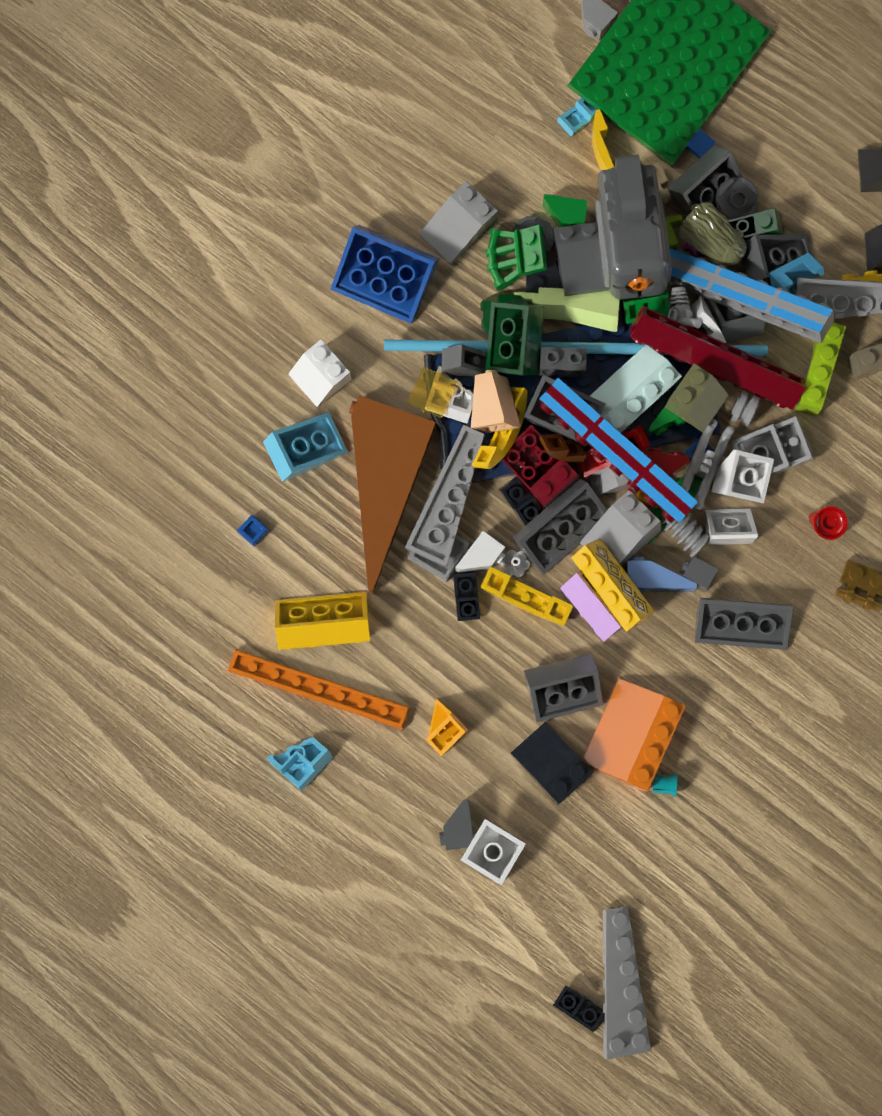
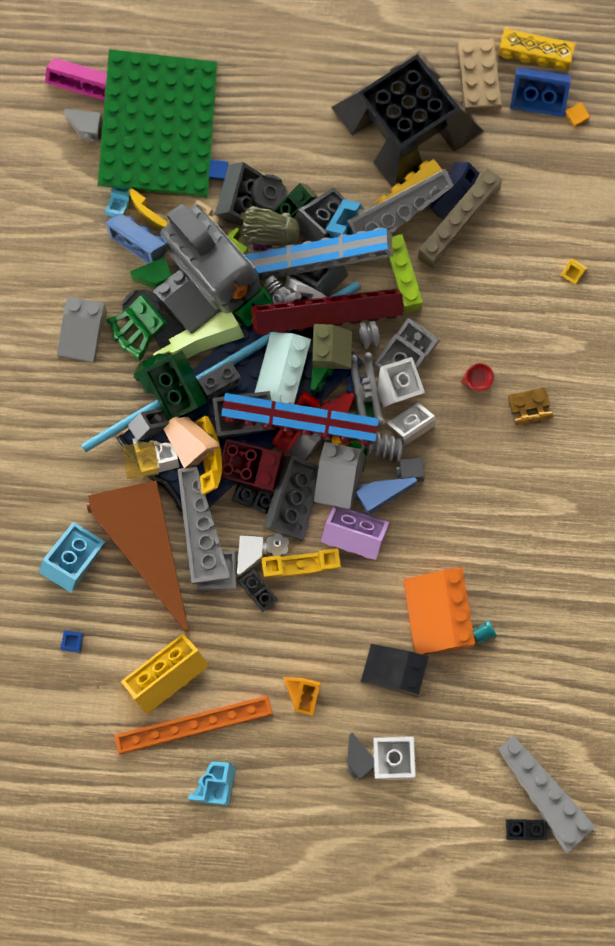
camera: 30 degrees left, 5 degrees down
white slope [289,340,352,408] -> none
blue slope [330,225,440,323] -> none
dark grey slope [524,653,603,722] -> none
reddish brown slope [539,434,586,462] -> none
yellow brick [571,538,655,632] -> none
dark grey slope [695,598,793,650] -> none
none -> medium blue slope [106,214,167,264]

